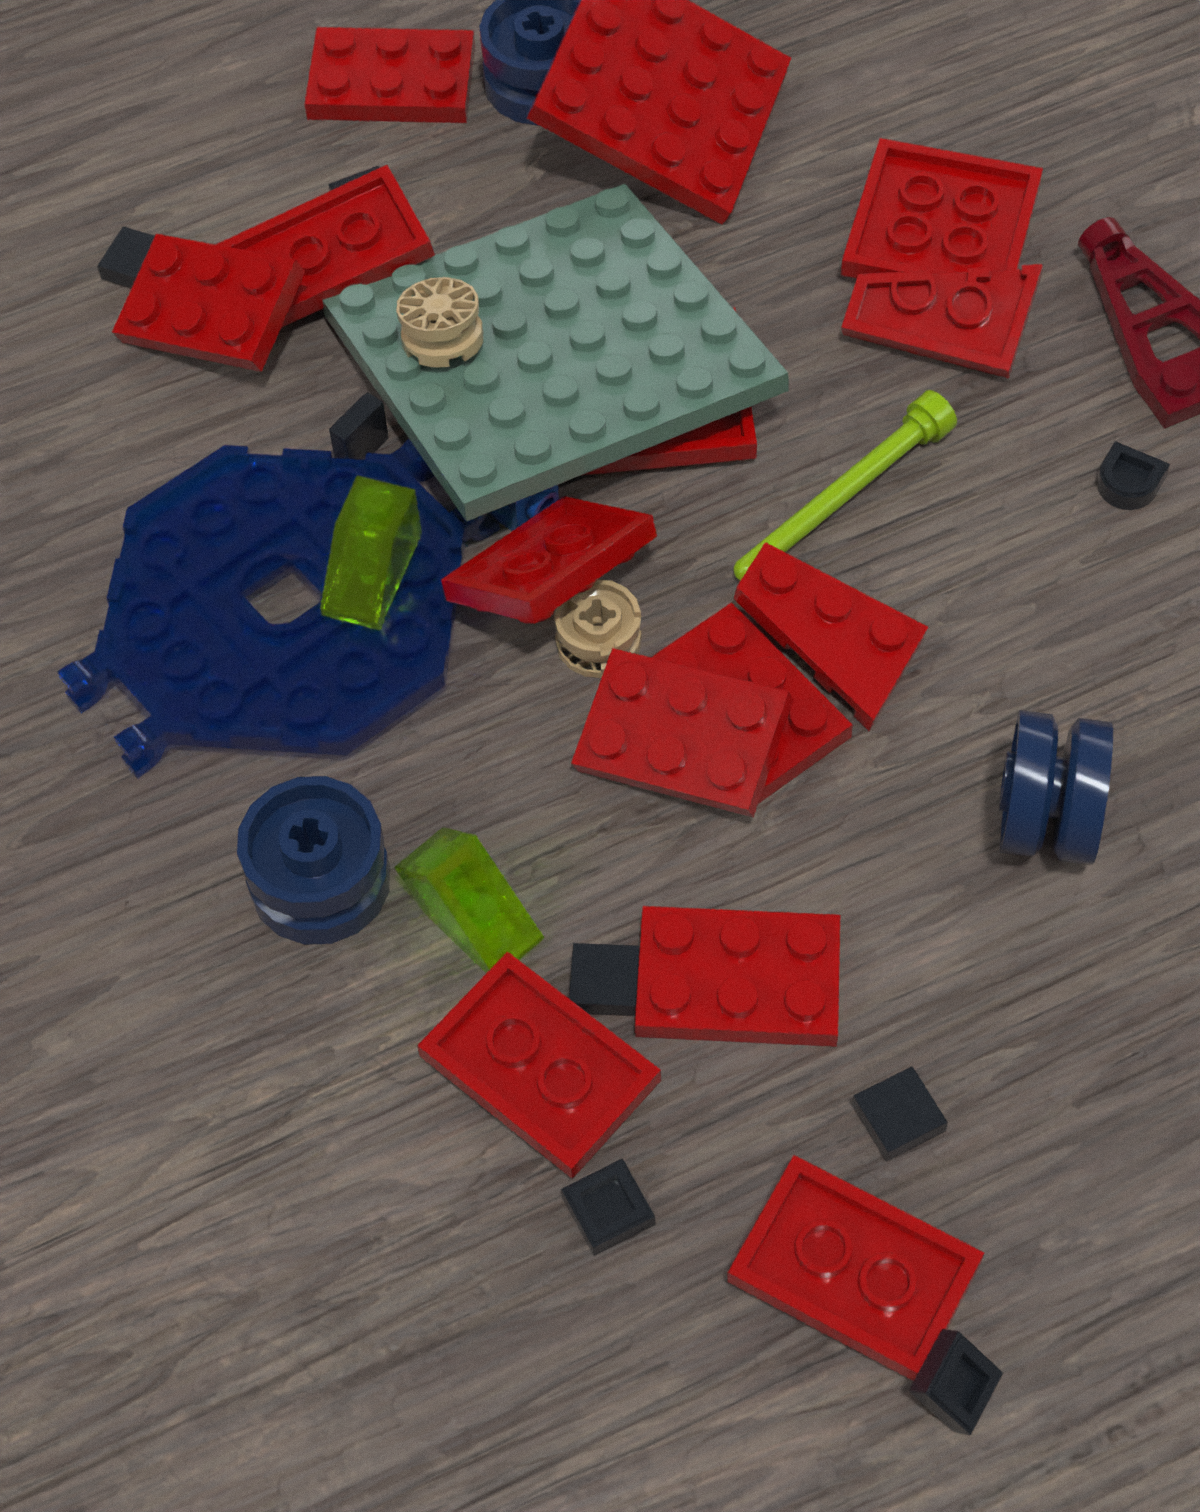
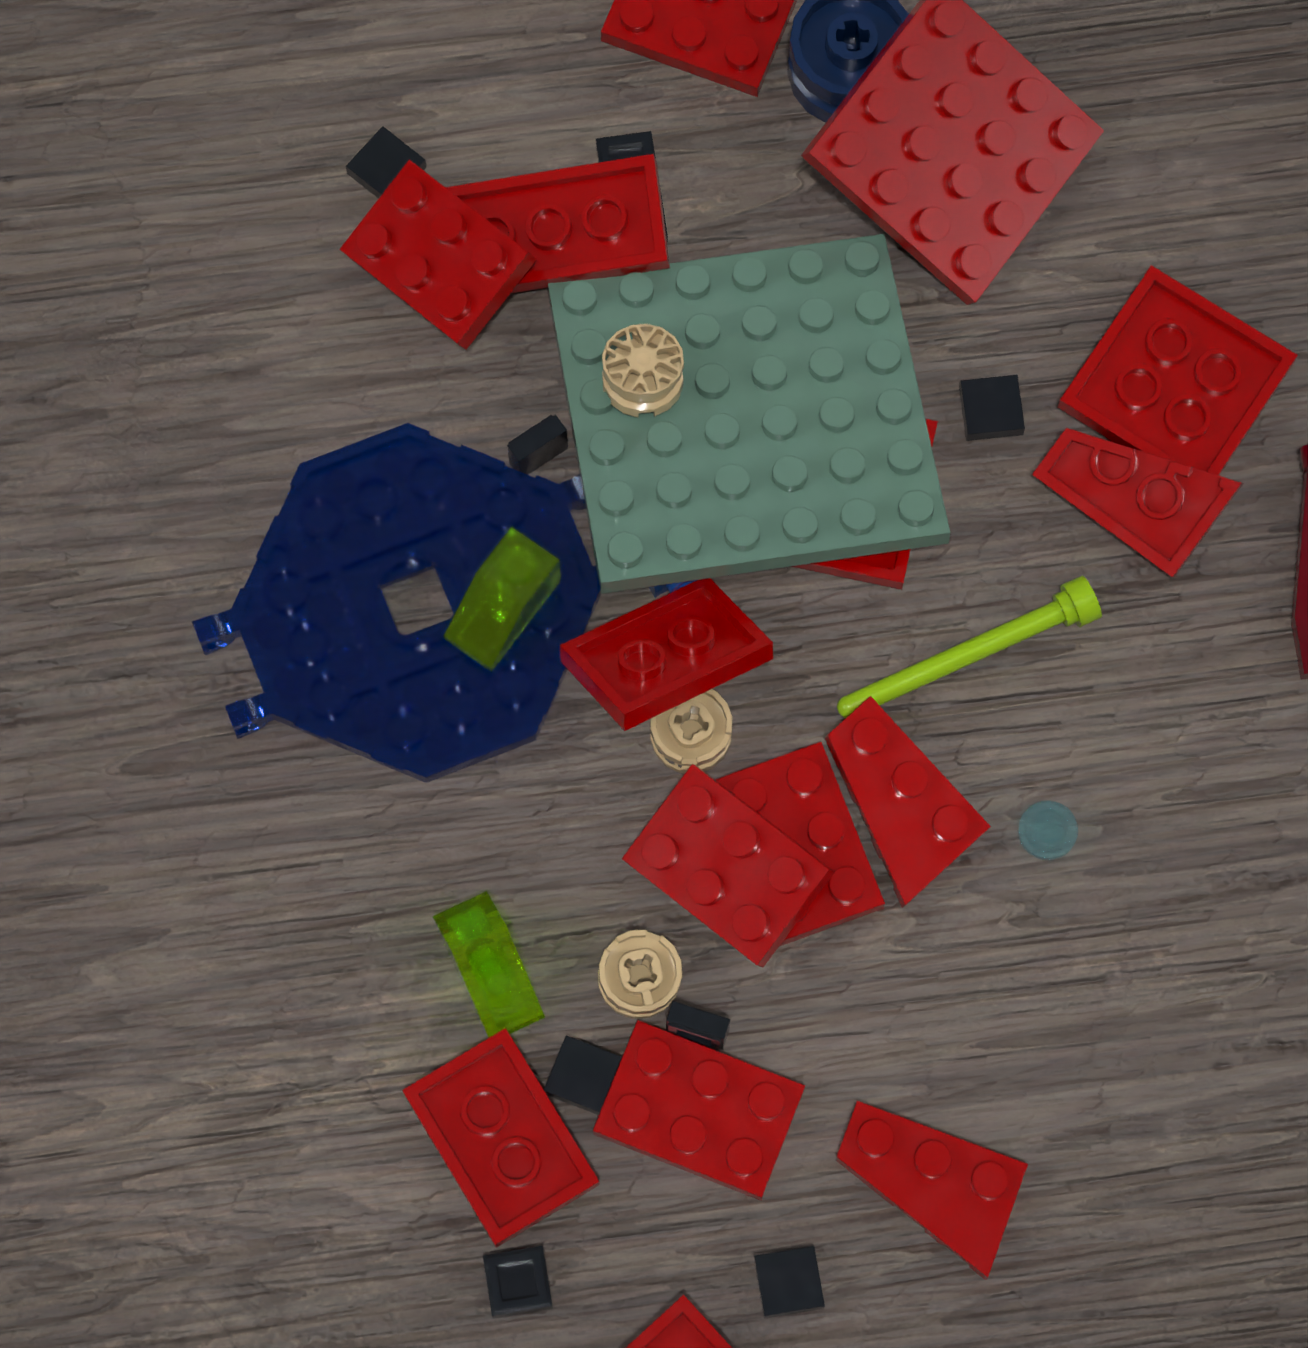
camera: 15 degrees right, 15 degrees up
dark blue wheel [237,776,390,945] -> none
dark blue wheel [999,710,1114,865] -> none
black tile [1097,441,1170,510] -> none
none -> tan wheel [598,930,682,1019]
none -> black tile [666,1001,730,1051]
none -> red wing [836,1101,1028,1280]
none -> black tile [959,375,1025,441]
none -> clear light blue plate [1018,801,1078,860]

